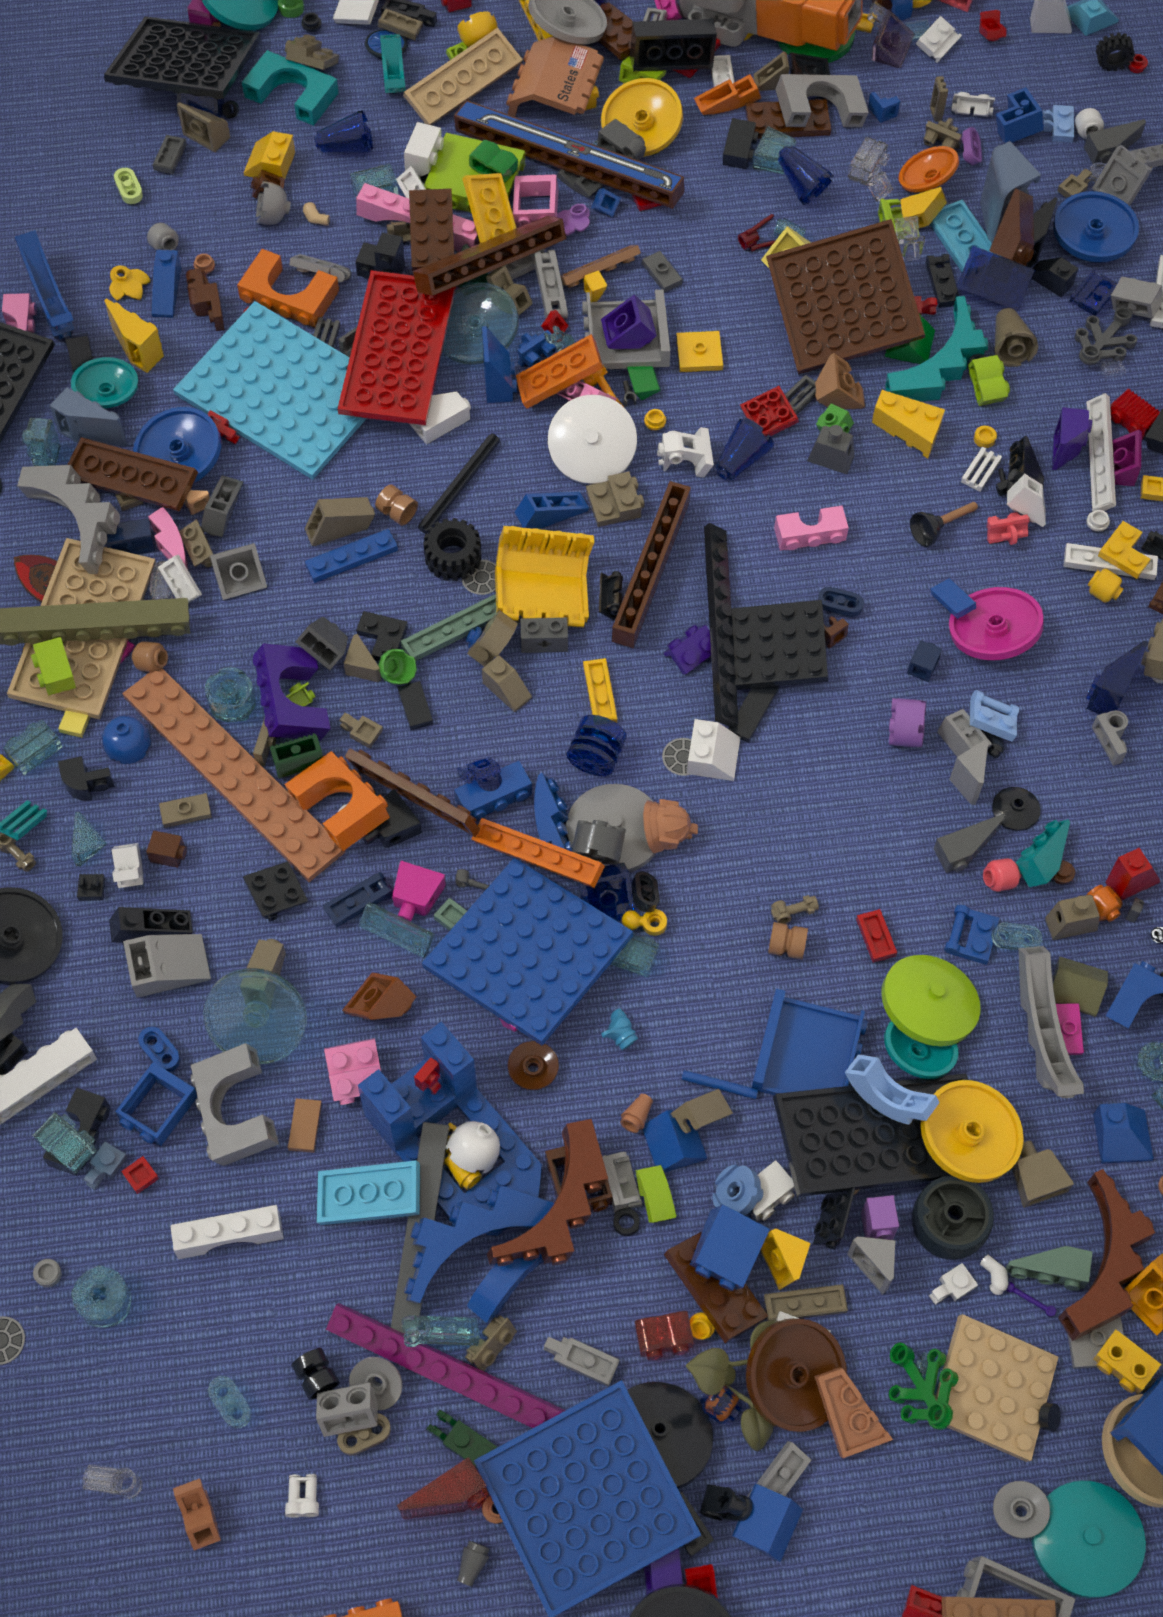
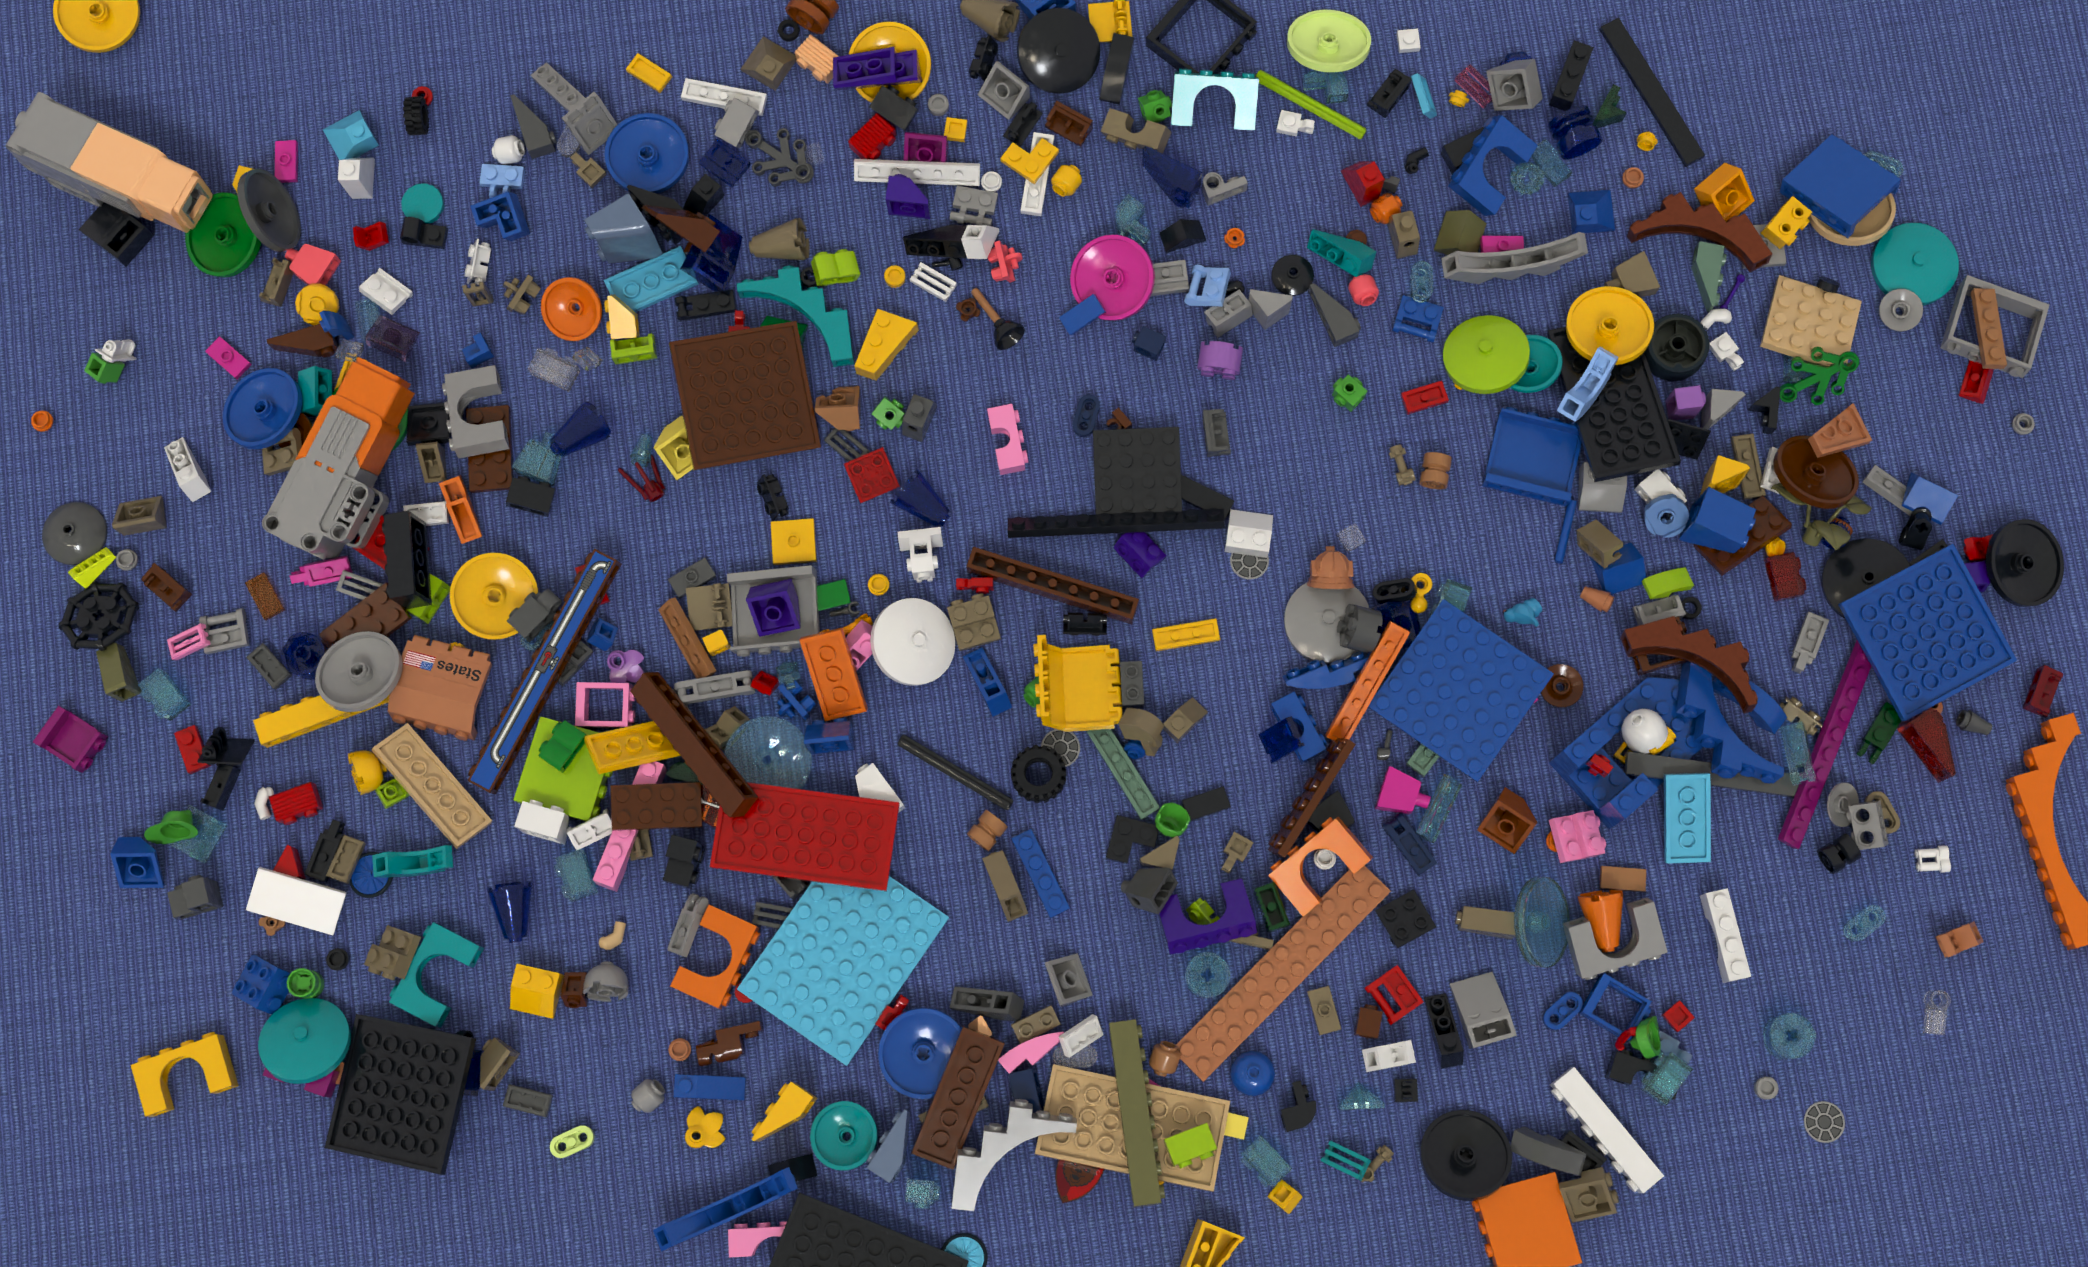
camera: 85 degrees left, 15 degrees up
clear blue wheel [566,715,627,777] -> none
clear slope [895,216,925,261] -> none
medium lavender plate [961,127,982,166] -> none
none -> black plate [400,217,448,249]
none -> teal tile [401,183,444,224]
none -> dark tan hinge [686,583,732,631]
none -> black hinge [757,474,789,521]
none -> light grey plate [950,186,998,226]
none -> reddish brown plate [956,298,980,322]
none -> red plate [956,577,994,594]
none -> clear light blue brick [1115,194,1151,244]
none -> light grey plate [1151,260,1190,296]
none -> black slope [1159,219,1206,253]
none -> dark grey hinge [1202,409,1231,457]
none -> orange plate [1224,228,1245,248]
none -> bright green brick [1332,374,1367,412]
none -> clear tile [1336,523,1367,553]
none -> red plate [1364,965,1424,1025]
none -> light grey slope [1578,462,1627,513]
none -> orange cone [1578,889,1623,952]
none -> bright green piece [1615,1016,1661,1059]
none -> black slope [1748,387,1780,434]

